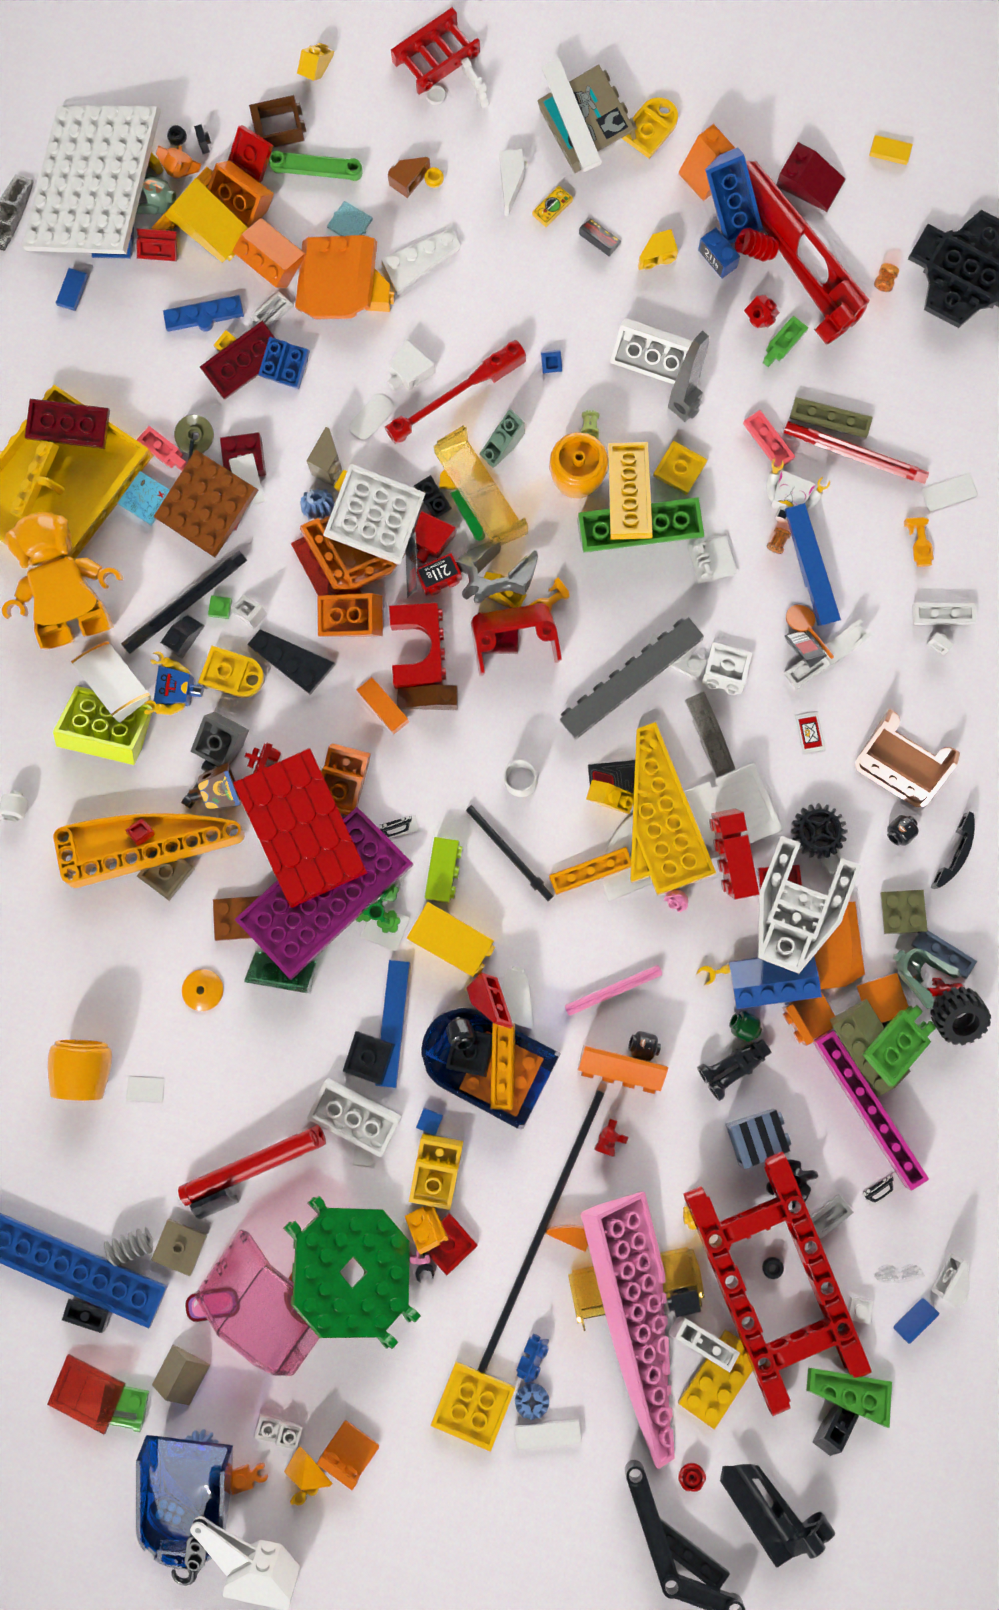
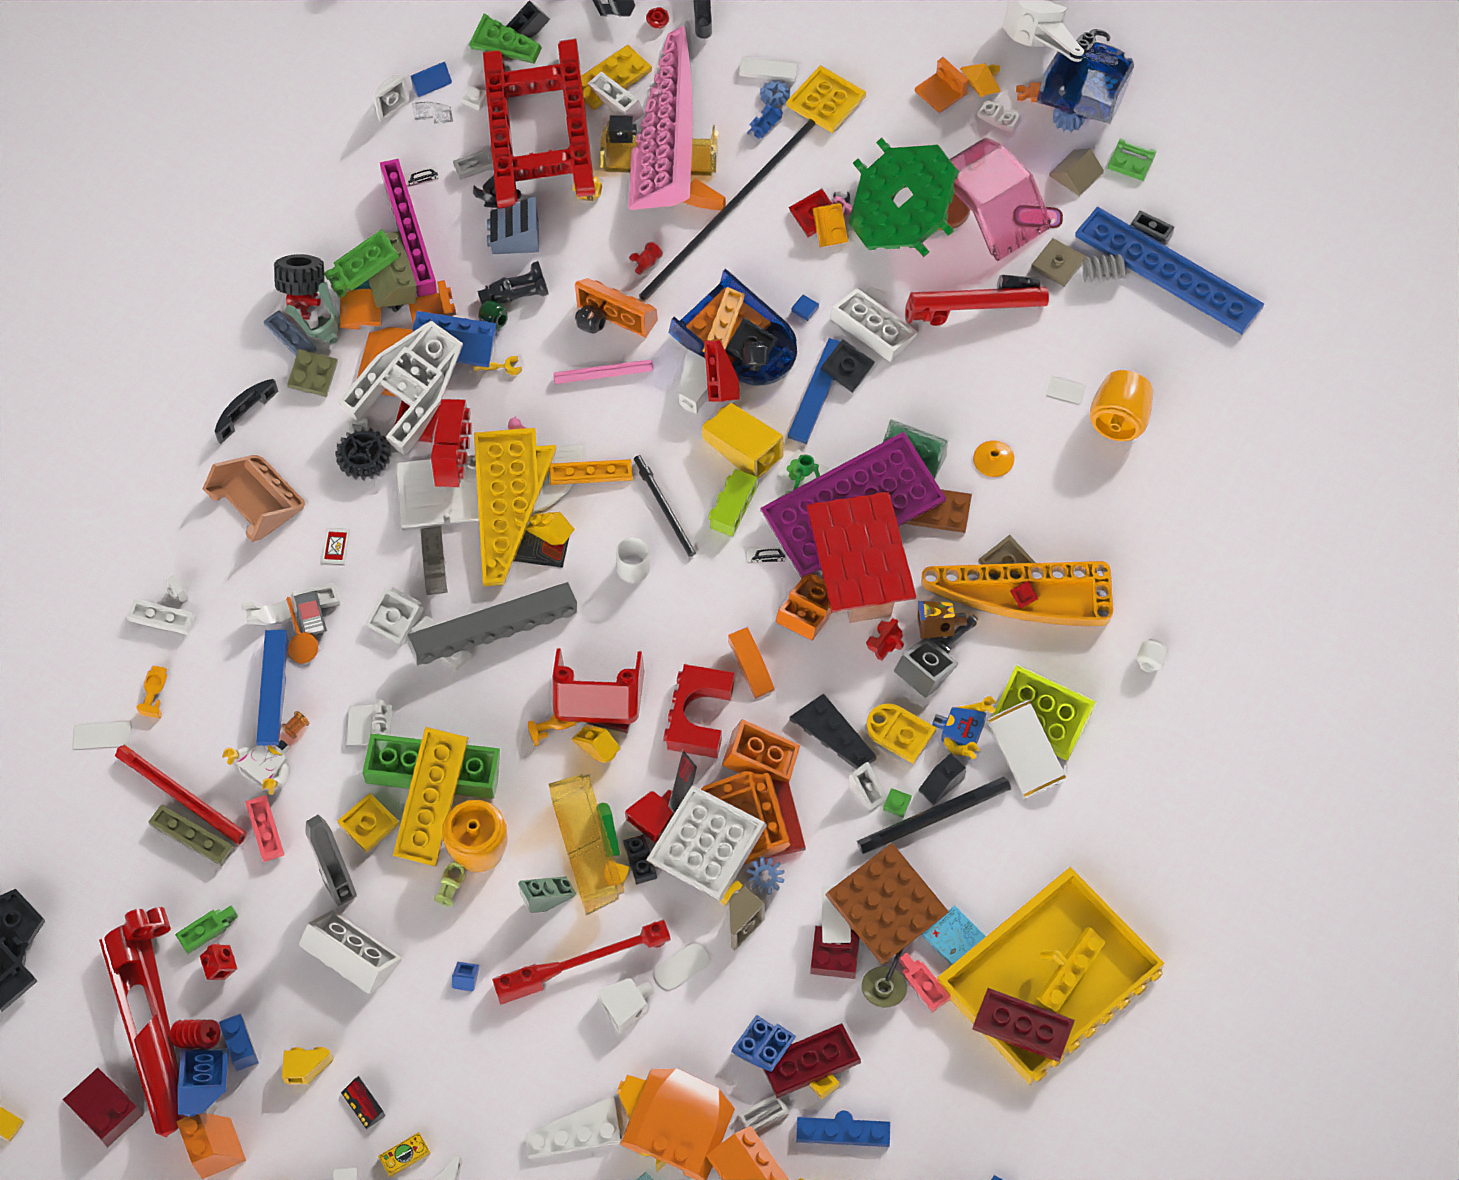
camera: 170 degrees left, 20 degrees down
light orange piece [2,511,123,650] -> none
clear red piece [47,1354,126,1435] -> none
reddish brown slope [397,685,458,710] -> none
yellow slope [409,1133,464,1210] -> none
brick [417,553,462,596] -> none
dark grey piece [456,538,538,603] -> none
black plate [762,1257,784,1279] -> none
clear orange wheel [874,263,900,292] -> none
black head [887,815,919,846] -> none

